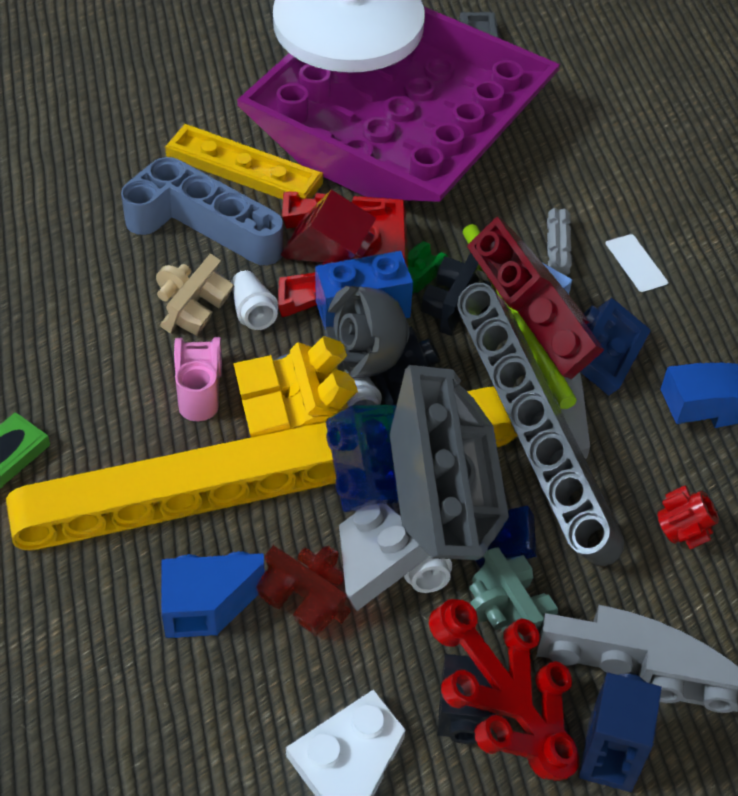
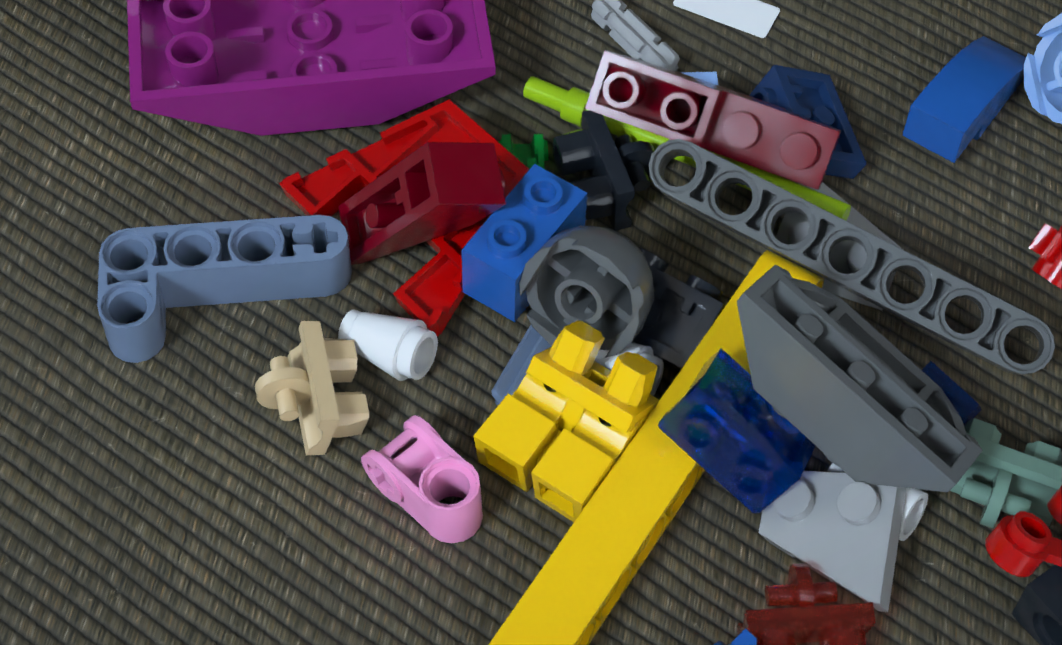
camera: 40 degrees left, 5 degrees up
yellow tile [165,124,323,200] -> none

